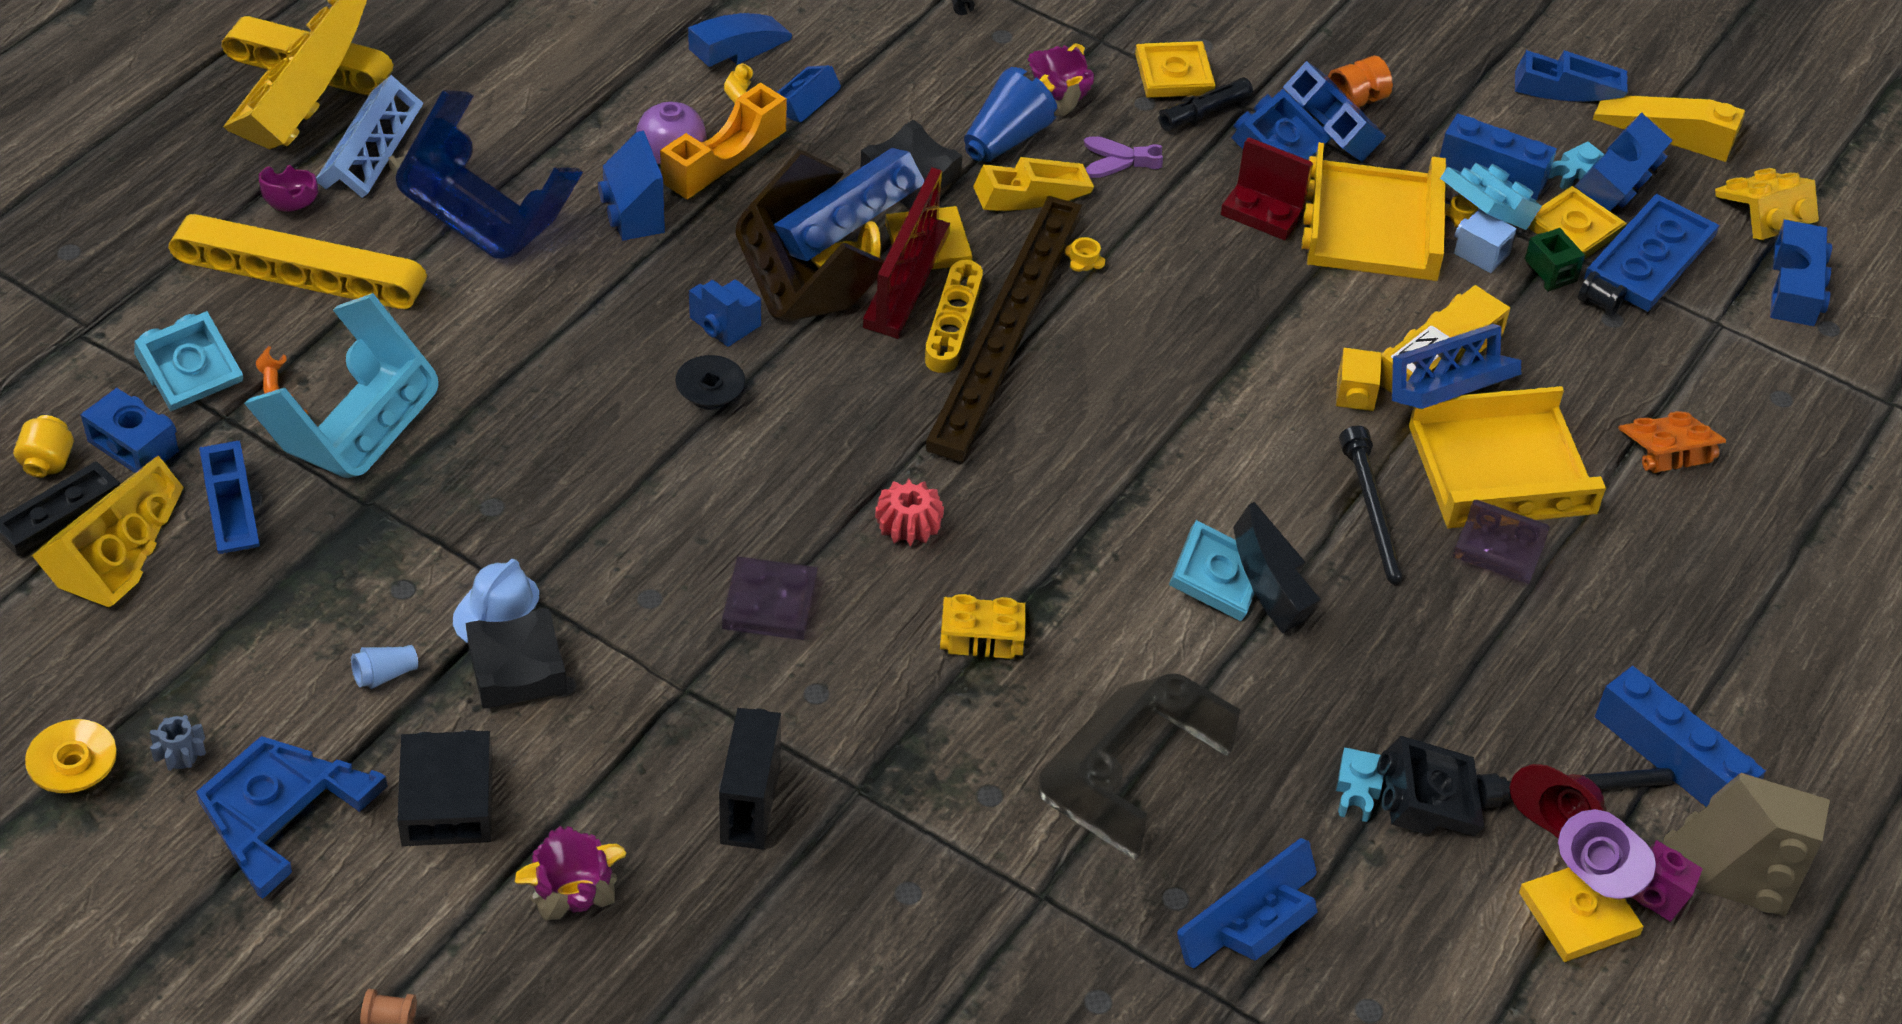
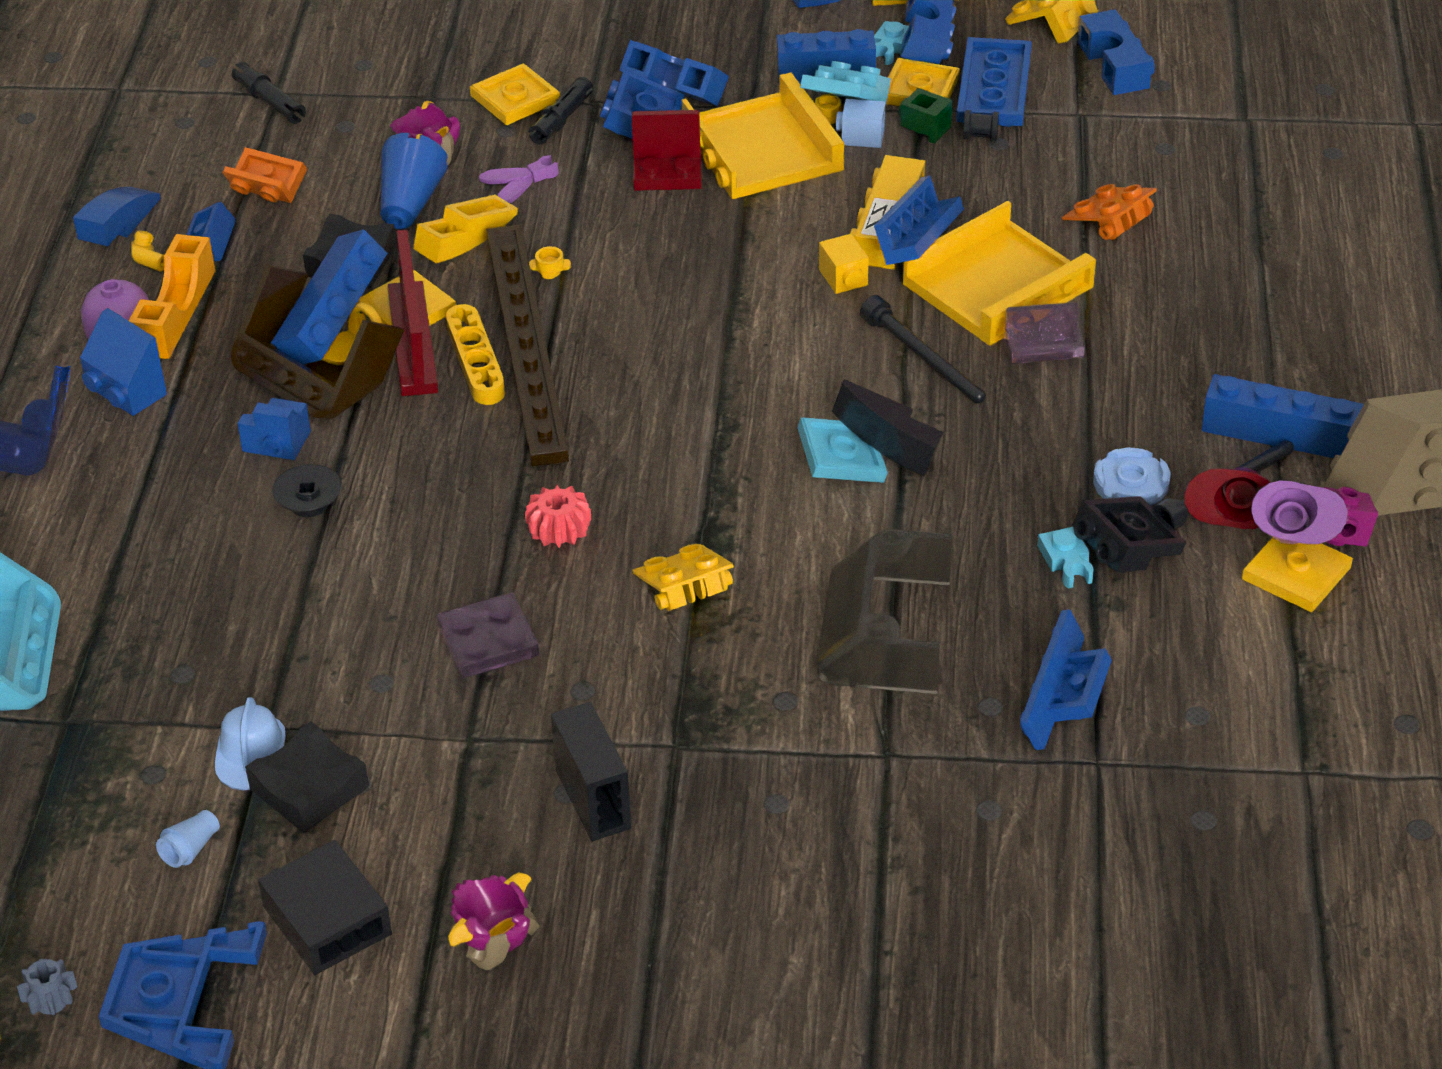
camera: 25 degrees left, 5 degrees down
orange wheel [1328,55,1393,108] -> none
none -> orange bracket [222,147,307,203]
none -> light blue tile [1093,447,1171,506]

